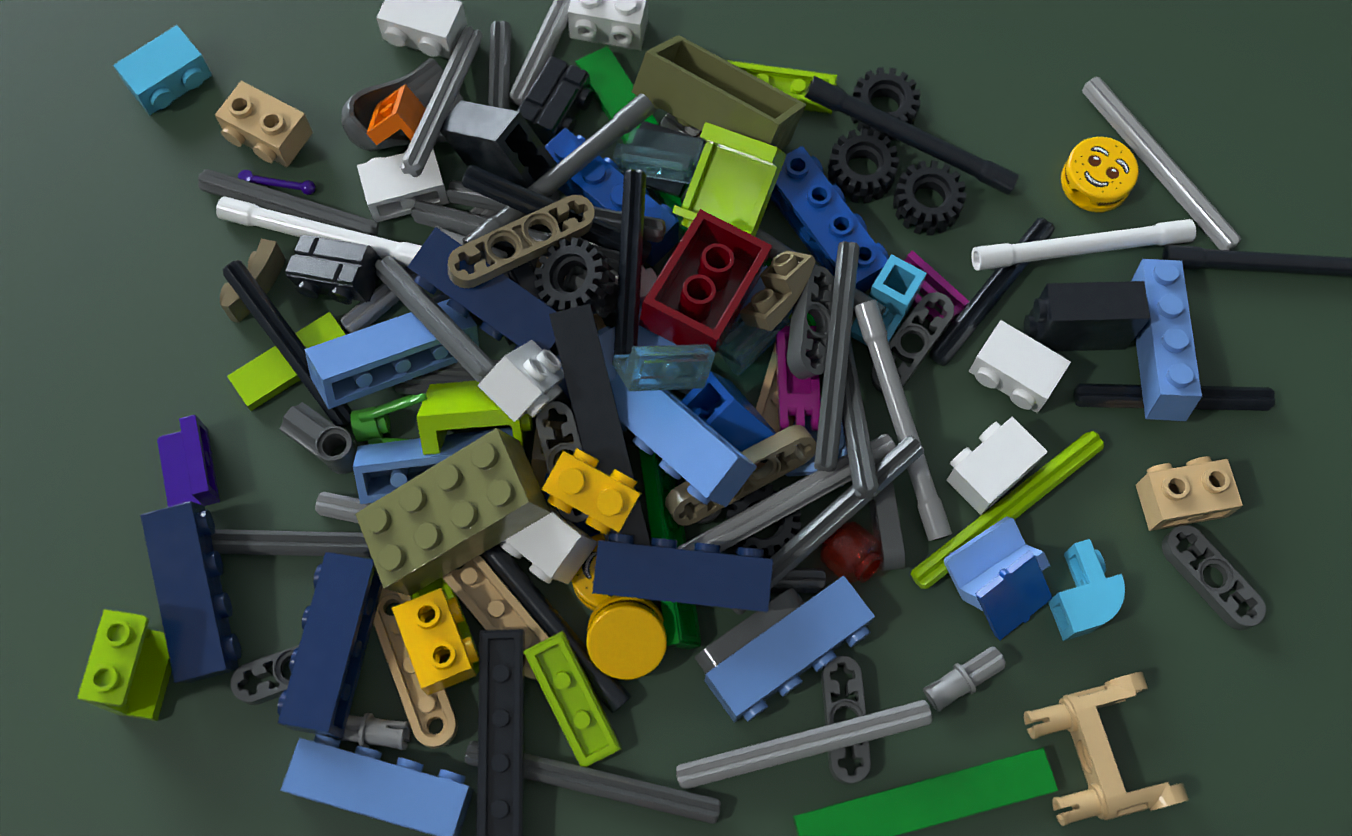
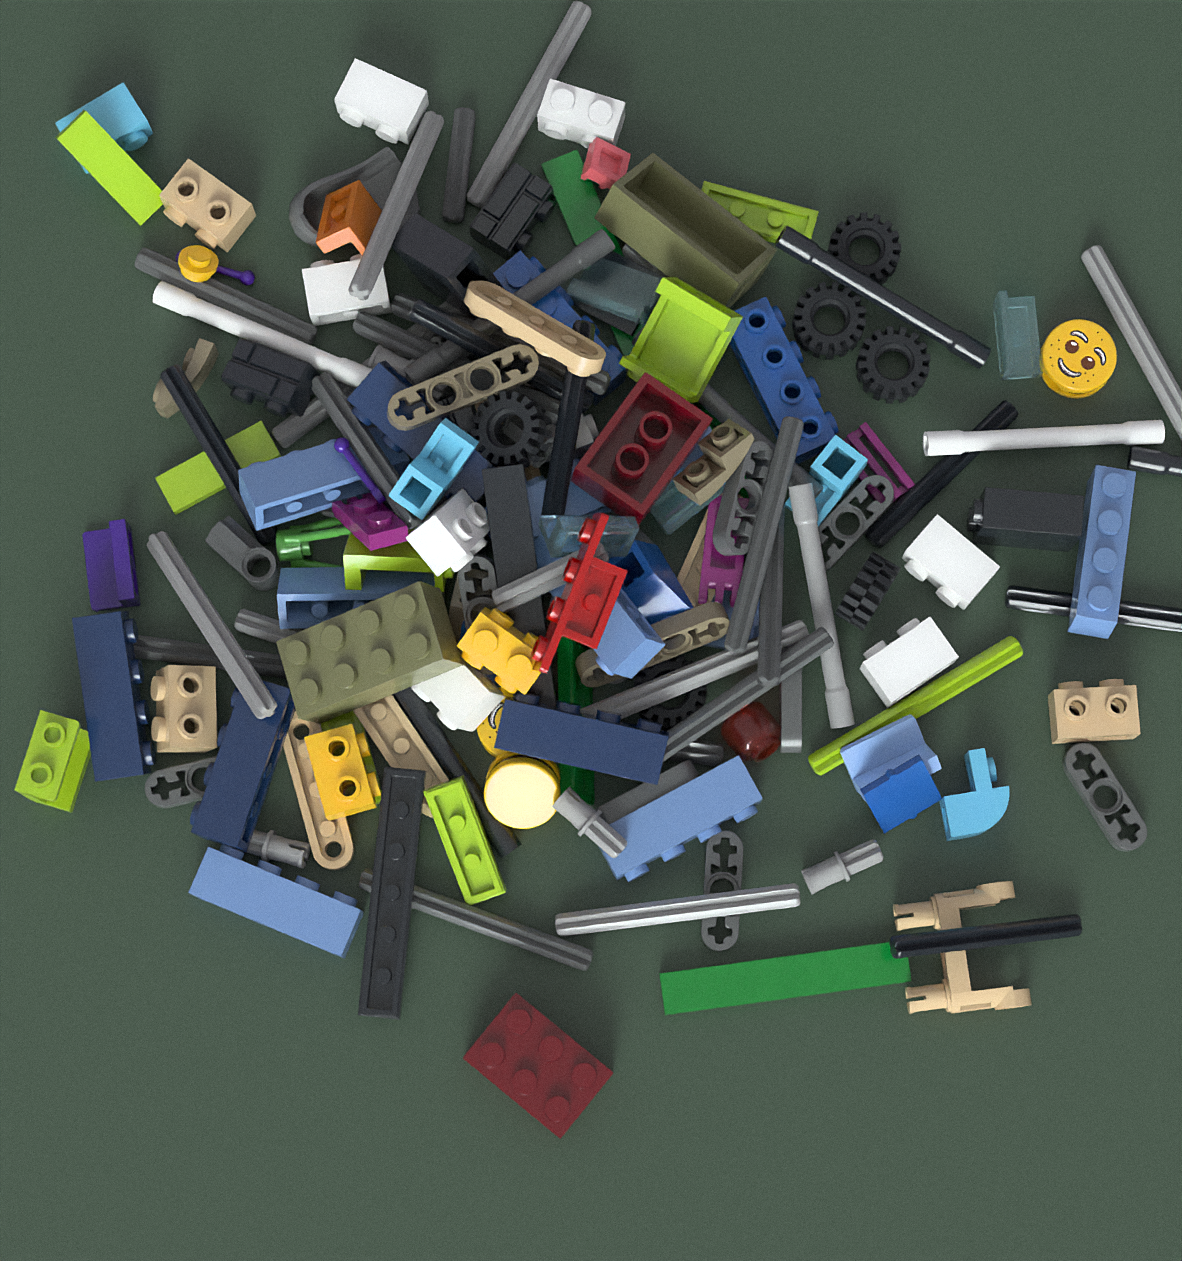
camera: 10 degrees right, 10 degrees up
none -> lime tile [55,110,163,226]
none -> light grey axle [147,531,277,719]
none -> tan brick [151,665,217,753]
none -> yellow plate [178,245,219,282]
none -> magenta hinge [332,492,408,551]
none -> dark purple hinge [334,437,386,504]
none -> medium azure brick [388,418,479,520]
none -> tan plate [464,281,606,377]
none -> light grey axle [492,541,609,613]
none -> red bracket [530,512,628,673]
none -> light grey axle [552,787,627,858]
none -> coral tile [581,137,631,189]
none -> black tyre [835,551,901,631]
none -> black axle [889,914,1083,959]
none -> clear light blue panel [993,290,1043,380]

